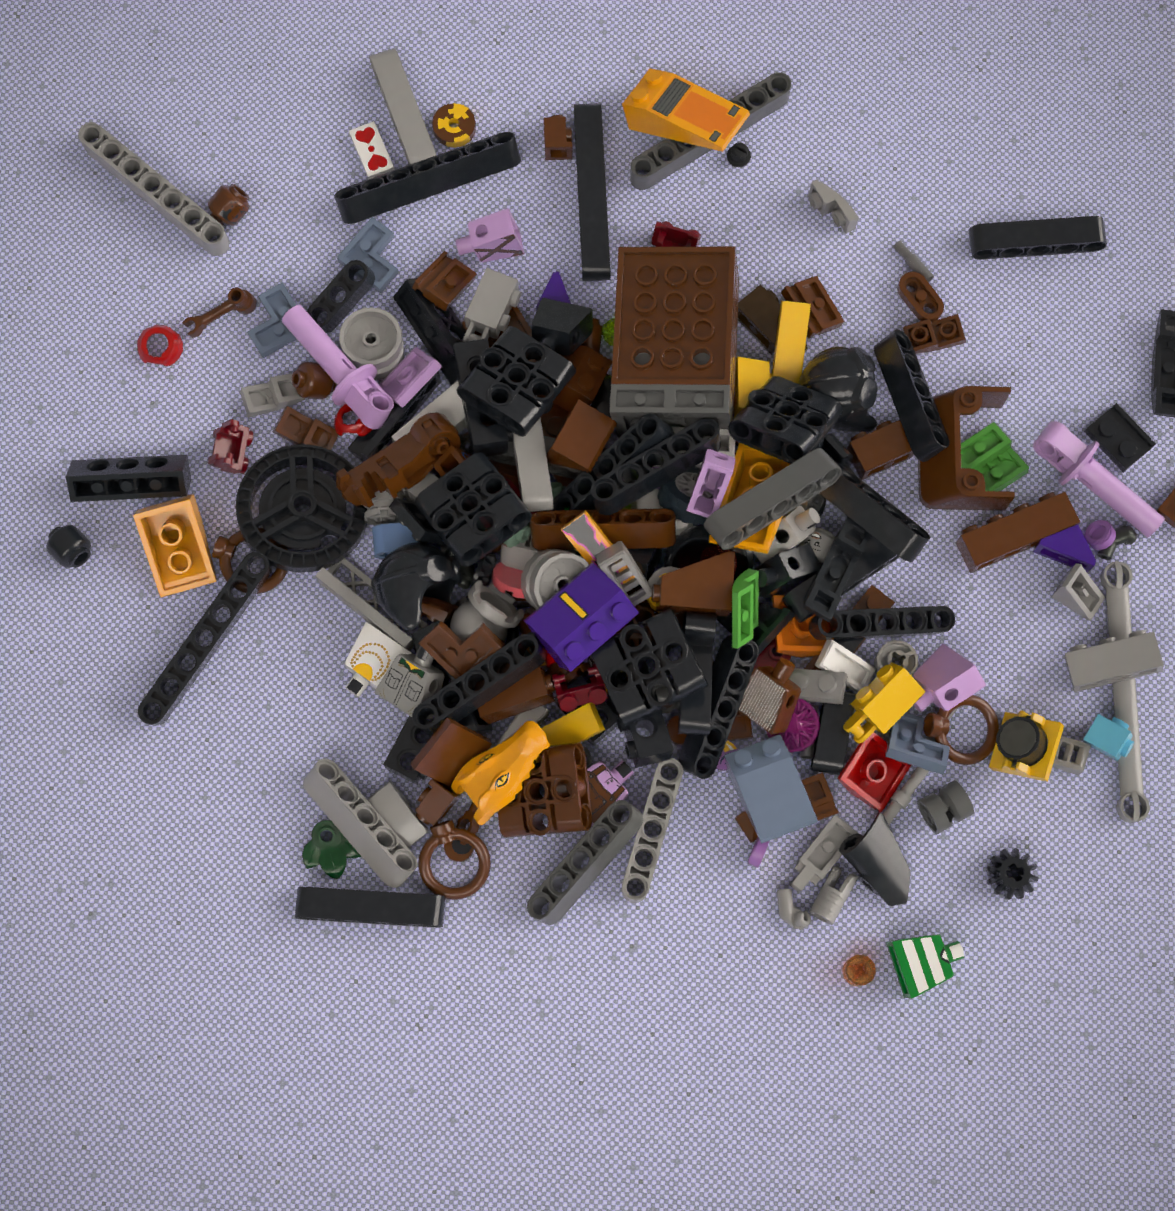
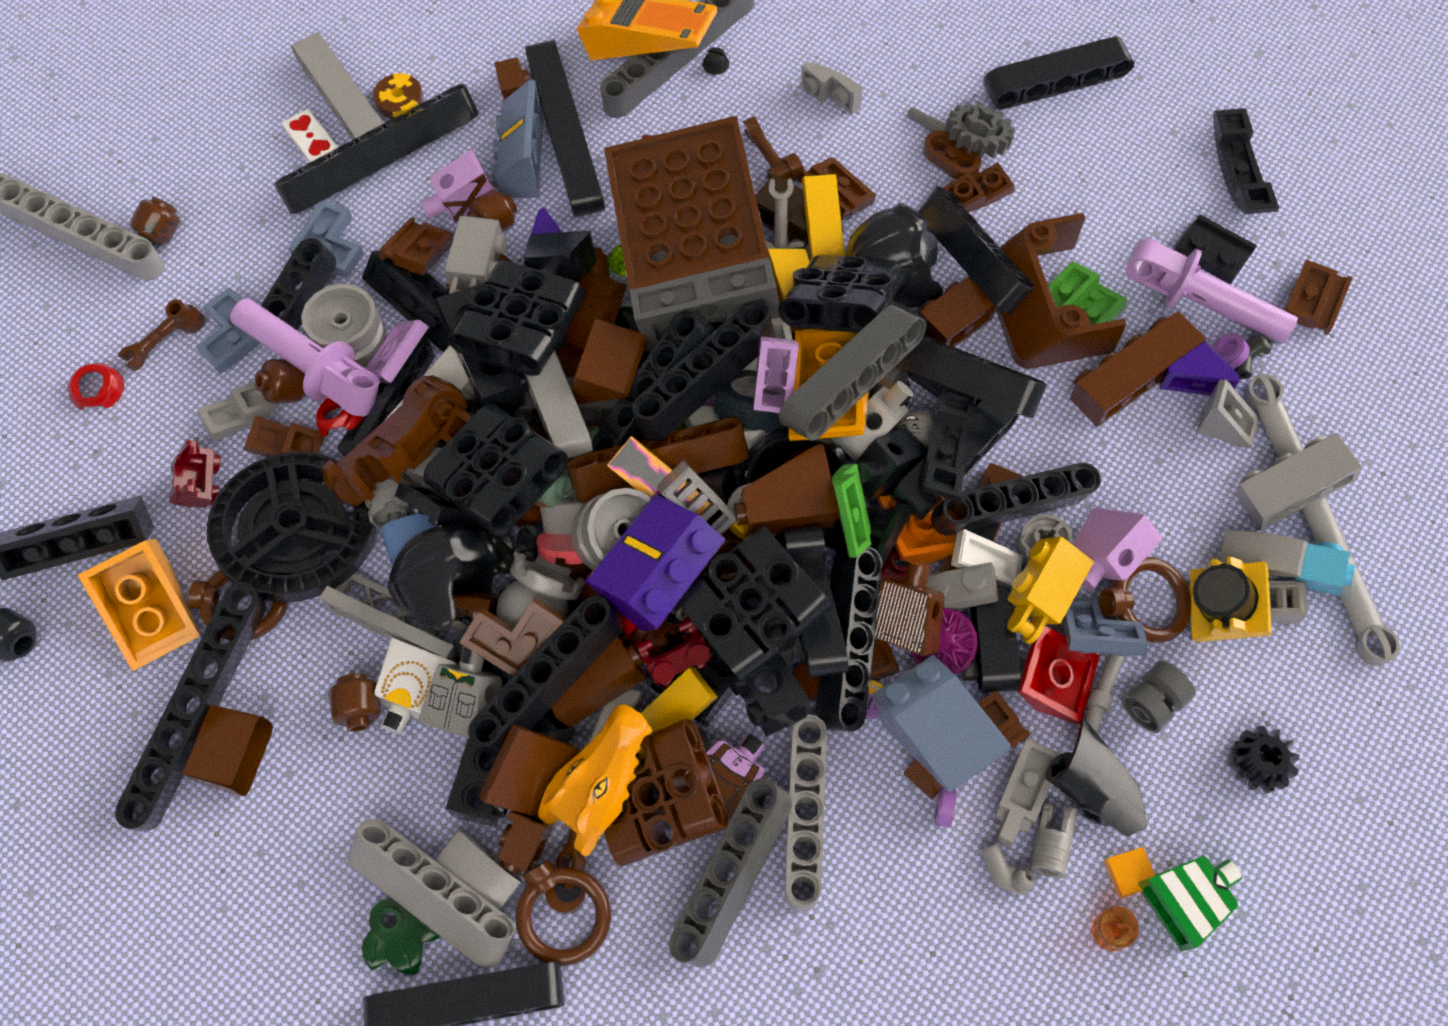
camera: 10 degrees left, 10 degrees down
none -> reddish brown piece [182,705,273,797]
none -> reddish brown head [328,673,382,732]
none -> reddish brown head [467,190,517,233]
none -> sand blue slope [491,80,543,198]
none -> reddish brown brick [742,116,804,181]
none -> light grey bar [765,179,804,249]
none -> dark grey gear [945,102,1015,158]
none -> light orange tile [1104,847,1155,899]
none -> light grey slope [1219,530,1308,577]

